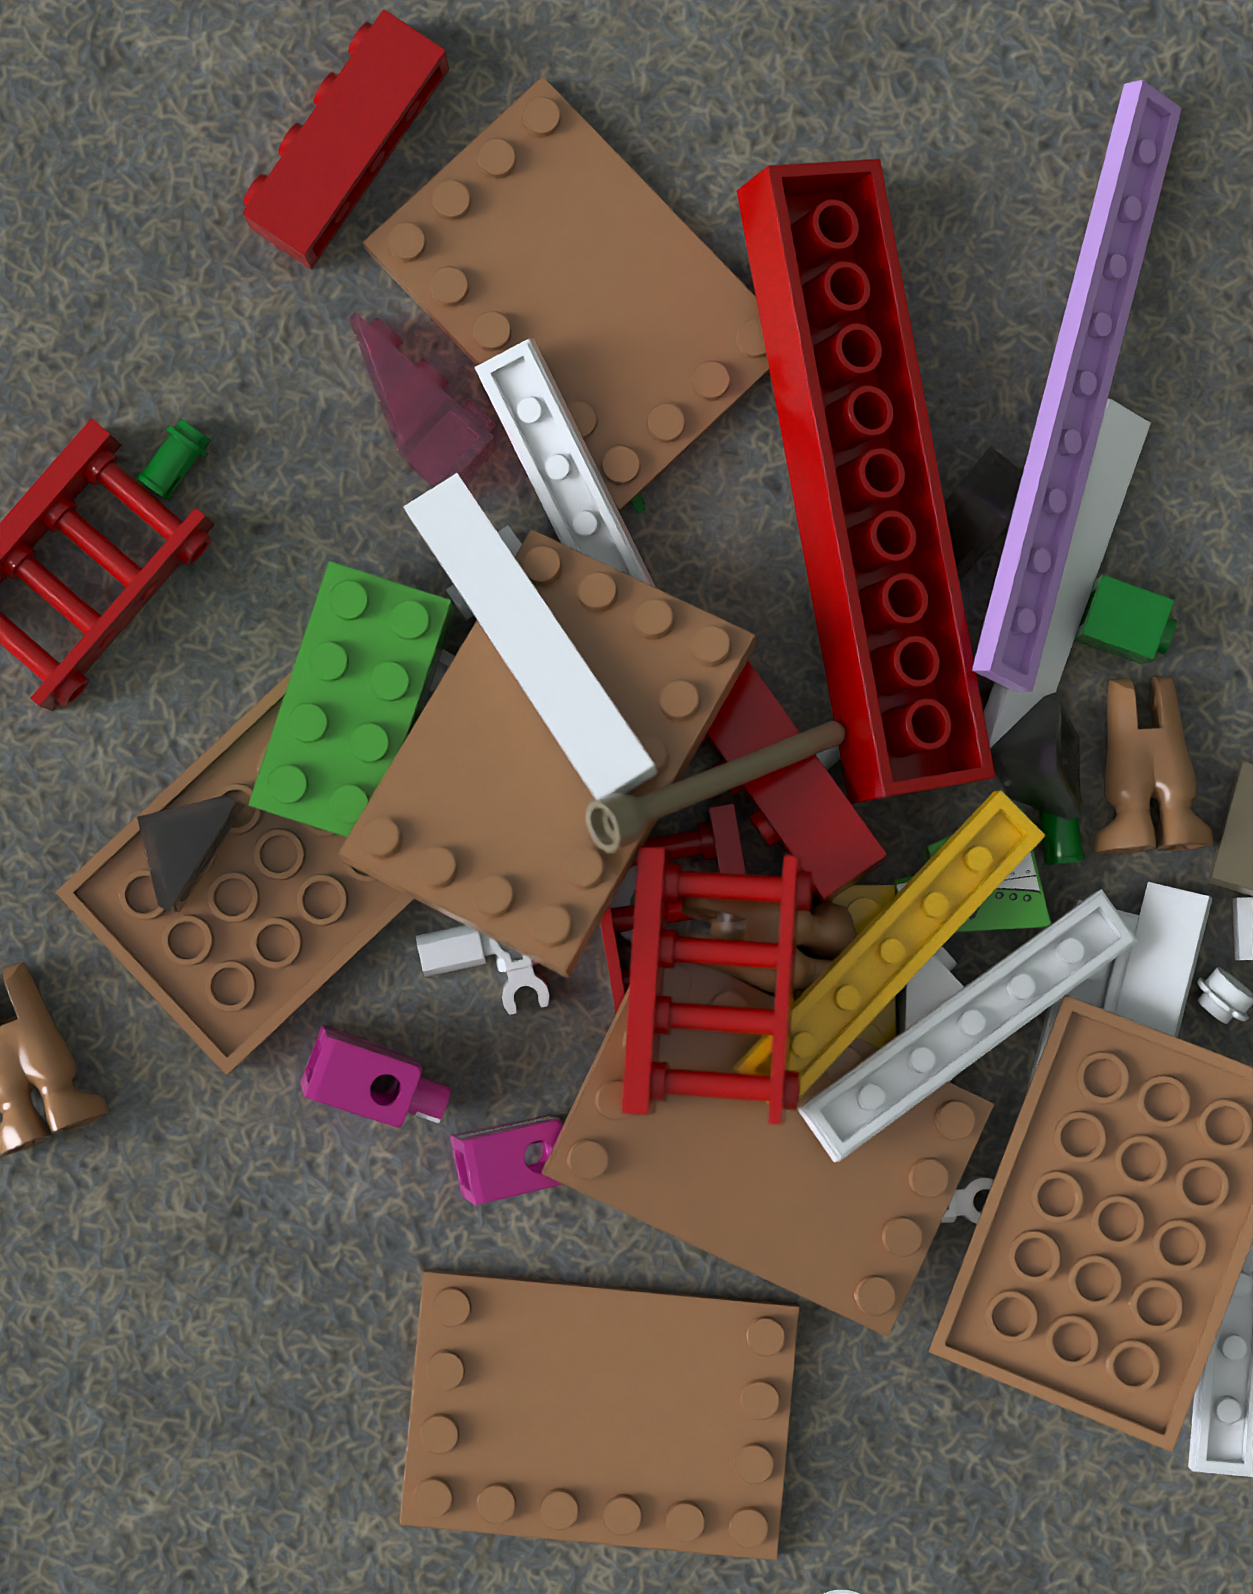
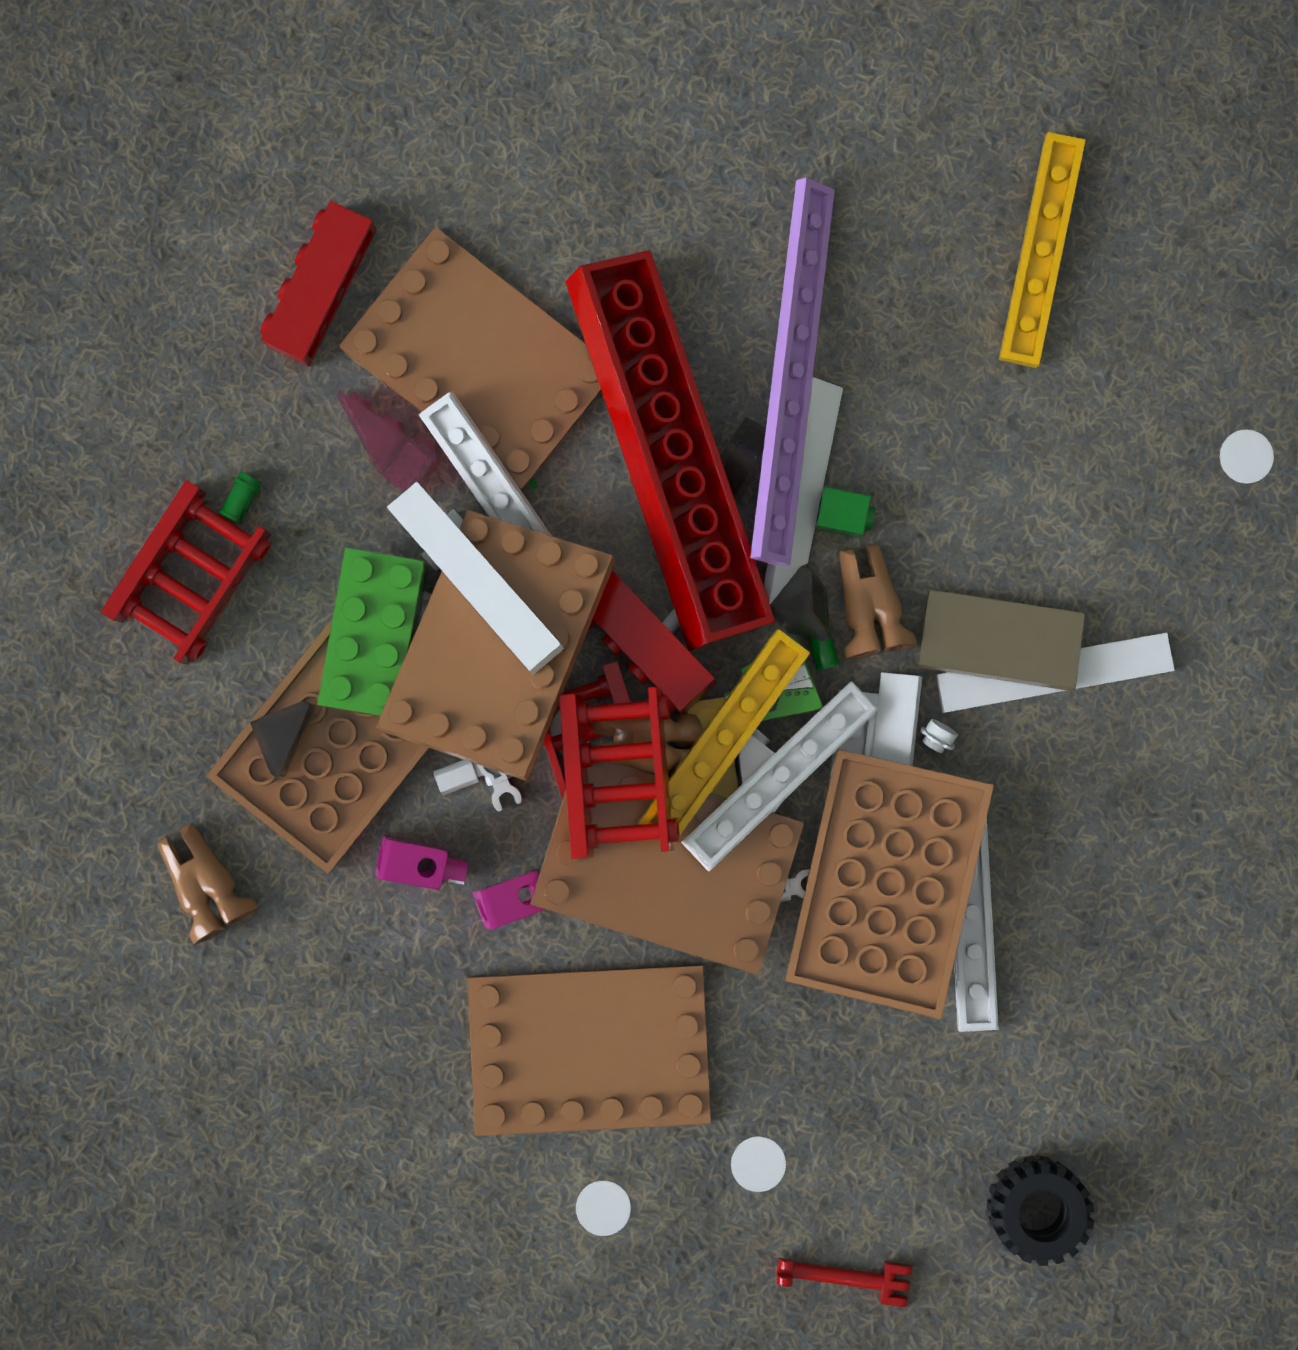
camera: 10 degrees left, 0 degrees up
dark tan piece [586,721,846,852] -> none

